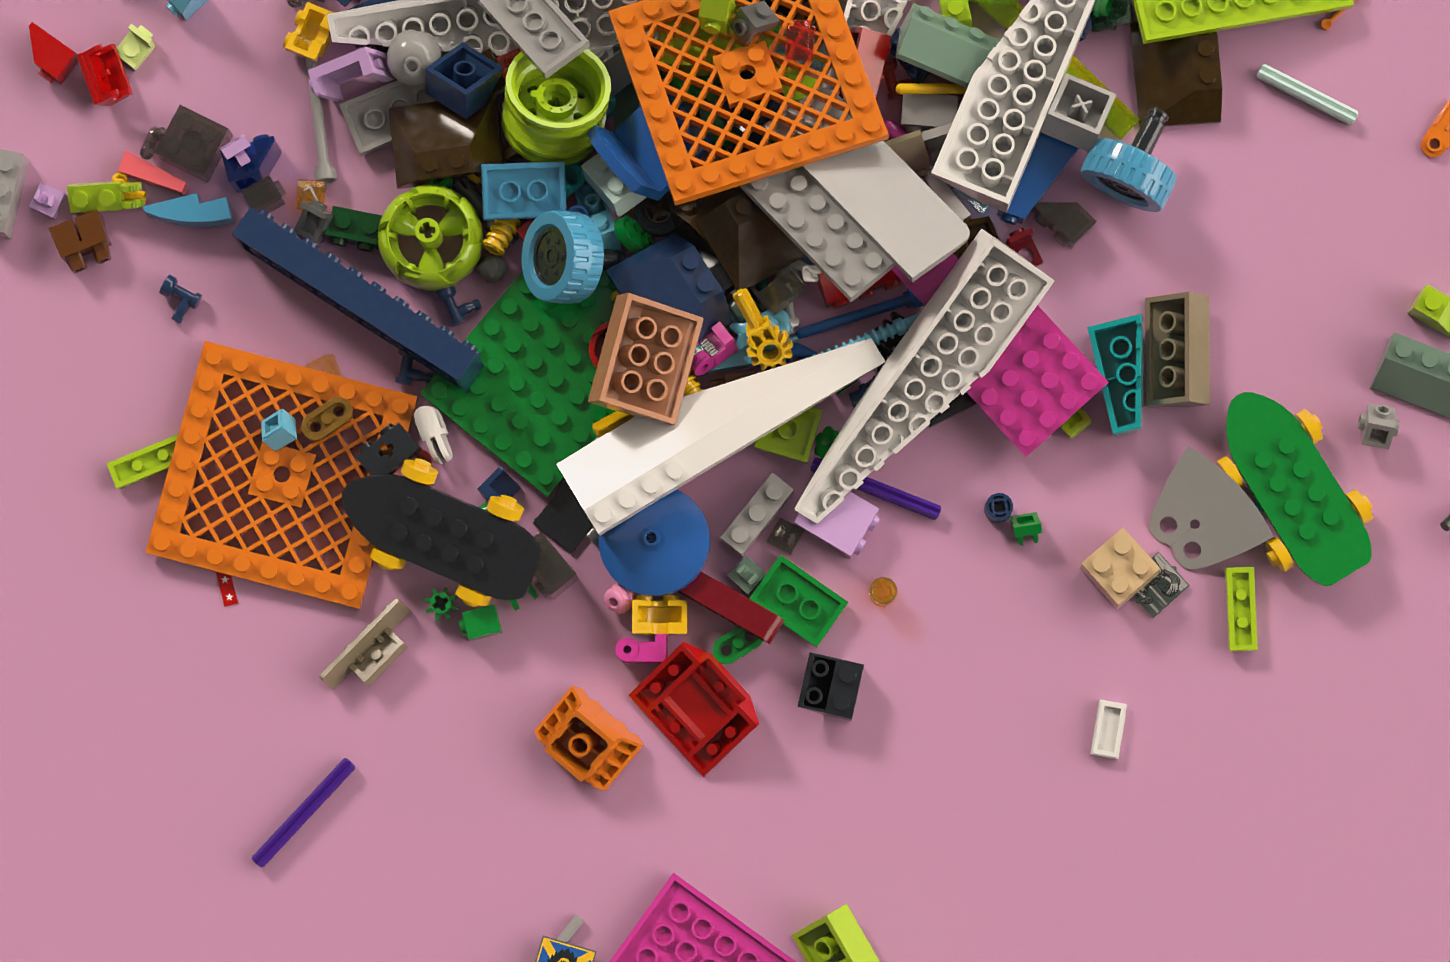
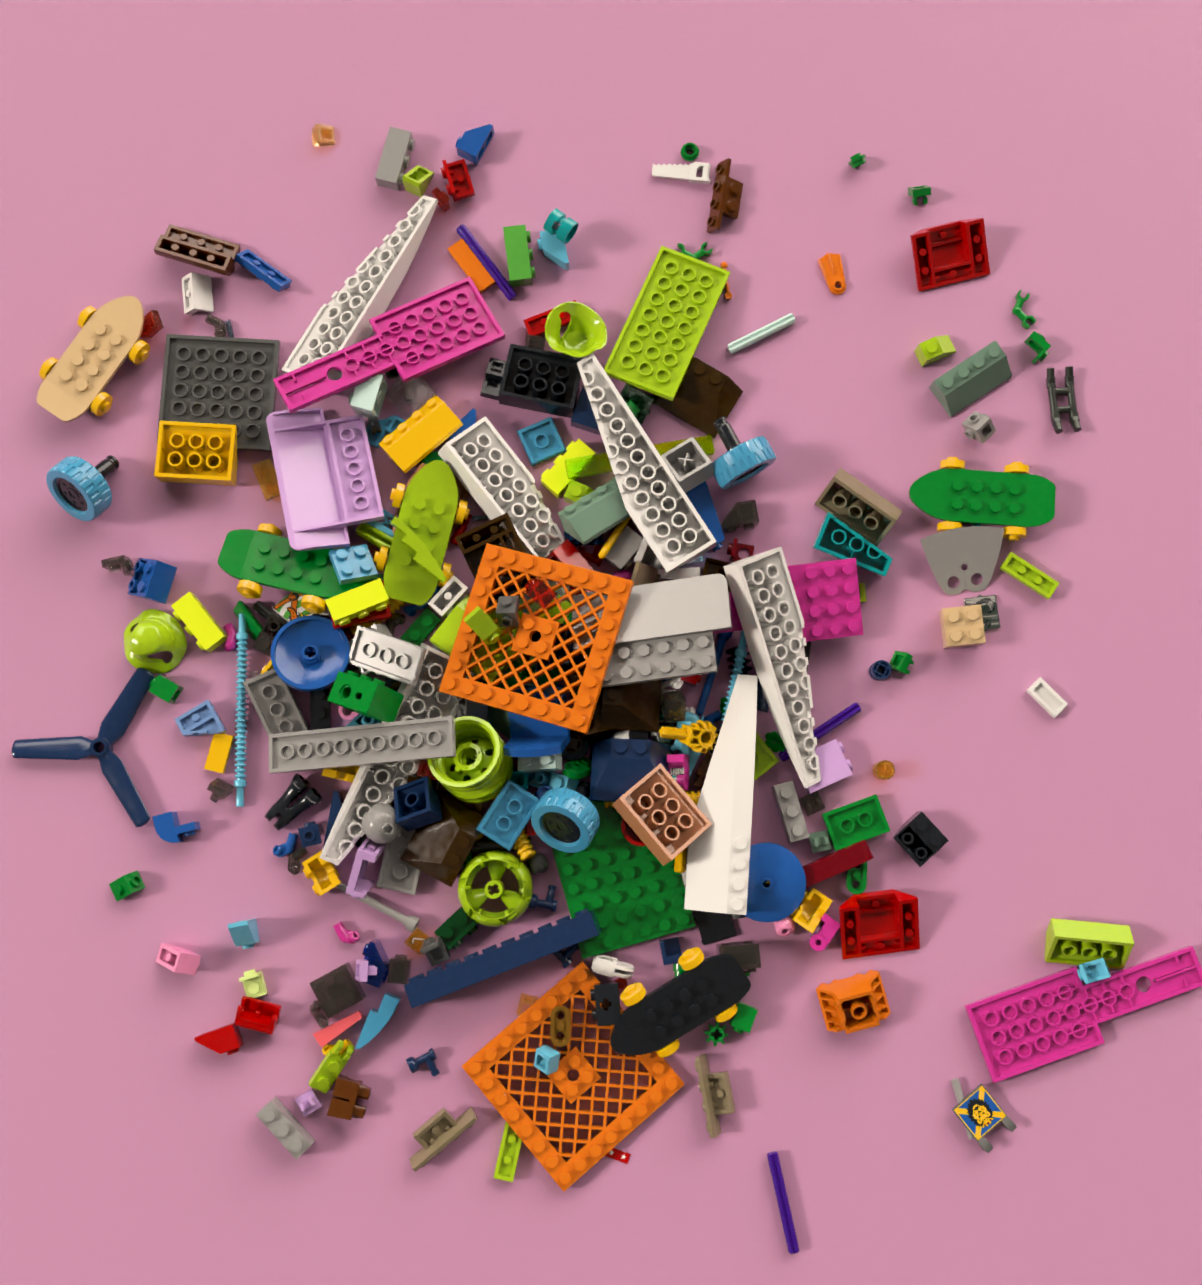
camera: 60 degrees left, 0 degrees up
none -> dark pink arm [333,922,360,944]
none -> dark tan bracket [409,1107,477,1172]

